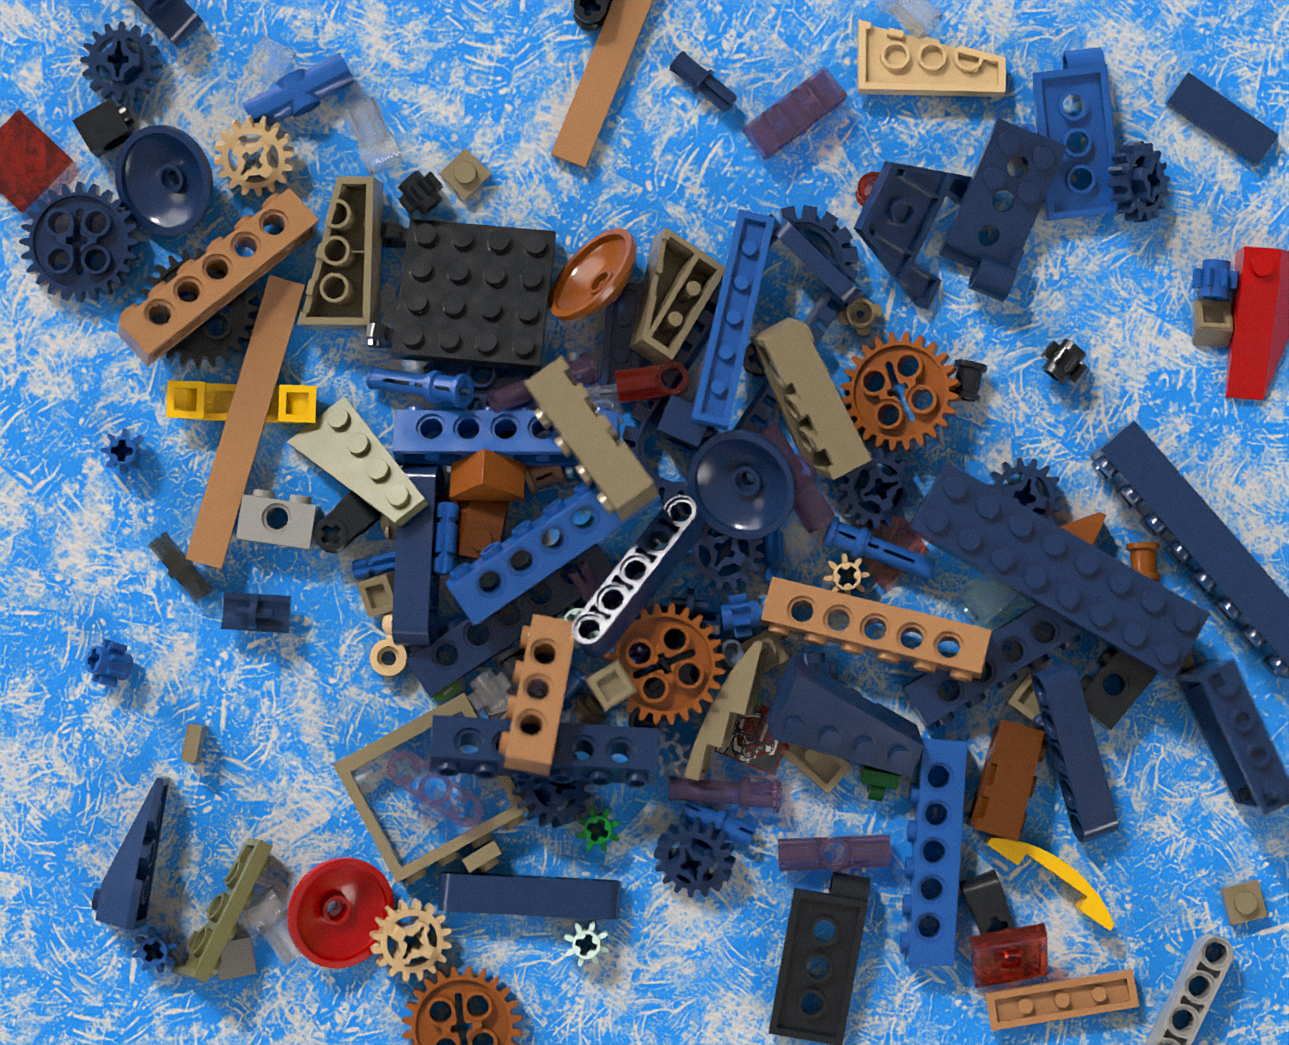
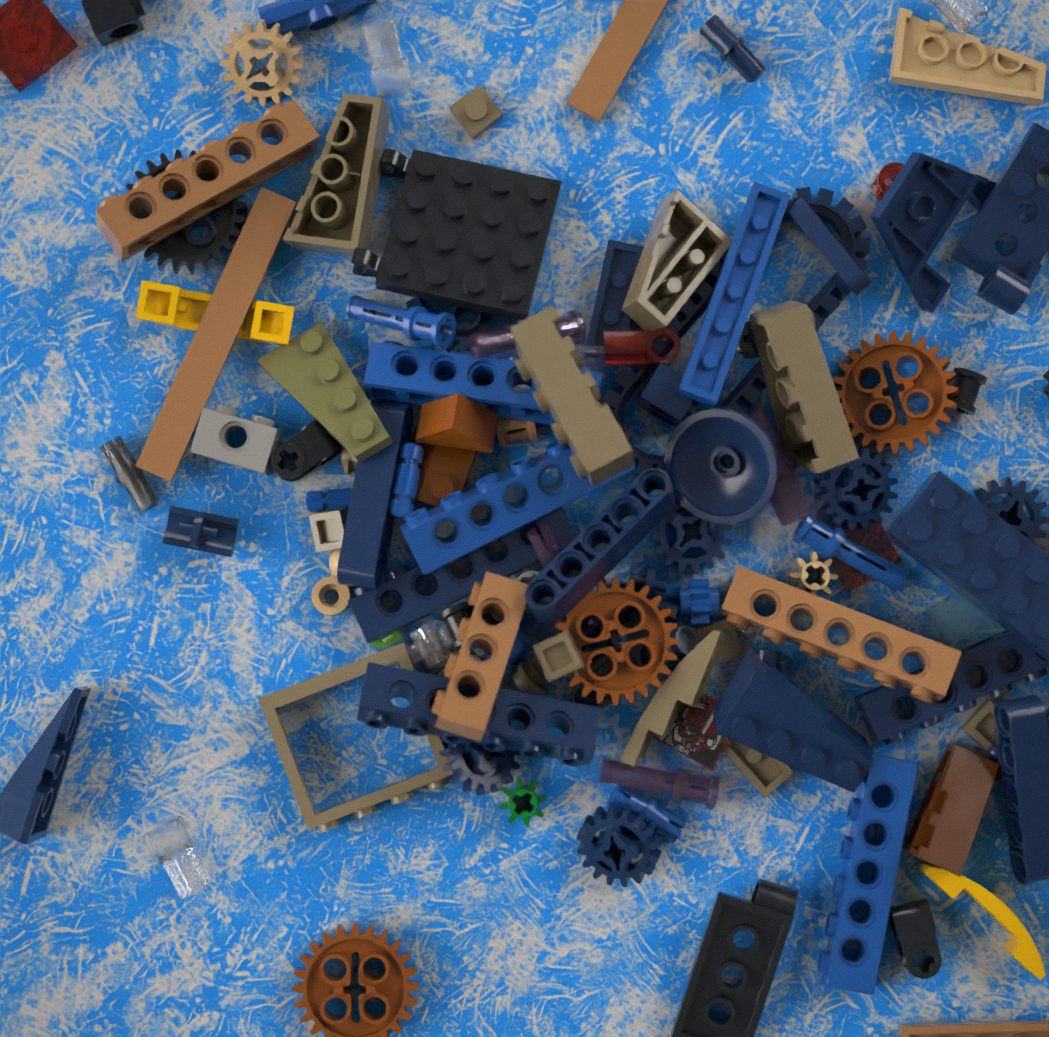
camera: 10 degrees right, 0 degrees up
dark blue gear [19,182,142,303] -> none
blue gear [86,639,133,687] -> none
blue gear [100,428,149,475] -> none
dark blue dish [115,125,213,236] -> none
blue gear [132,926,180,973] -> none
olive wing [171,838,273,983] -> none
dark tan tile [181,723,207,763] -> none
light grey tile [218,936,258,981] -> none
red dish [287,857,395,969] -> none
tan gear [370,898,452,981] -> none
clear purple beam [387,750,484,827] -> none
black gear [398,170,443,216] -> none
dark blue beam [438,872,622,920] -> none
dark tan plate [462,839,503,874] -> none
dark orange dish [548,228,637,321] -> none
light aqua gear [564,920,609,967] -> none
clear purple beam [742,67,848,160] -> none
blue axle [763,525,786,583] -> none
clear purple piece [777,834,891,871] -> none
dark tan plate [838,294,882,336] -> none
dark green tile [860,764,900,802] -> none
clear red tile [970,923,1048,988] -> none

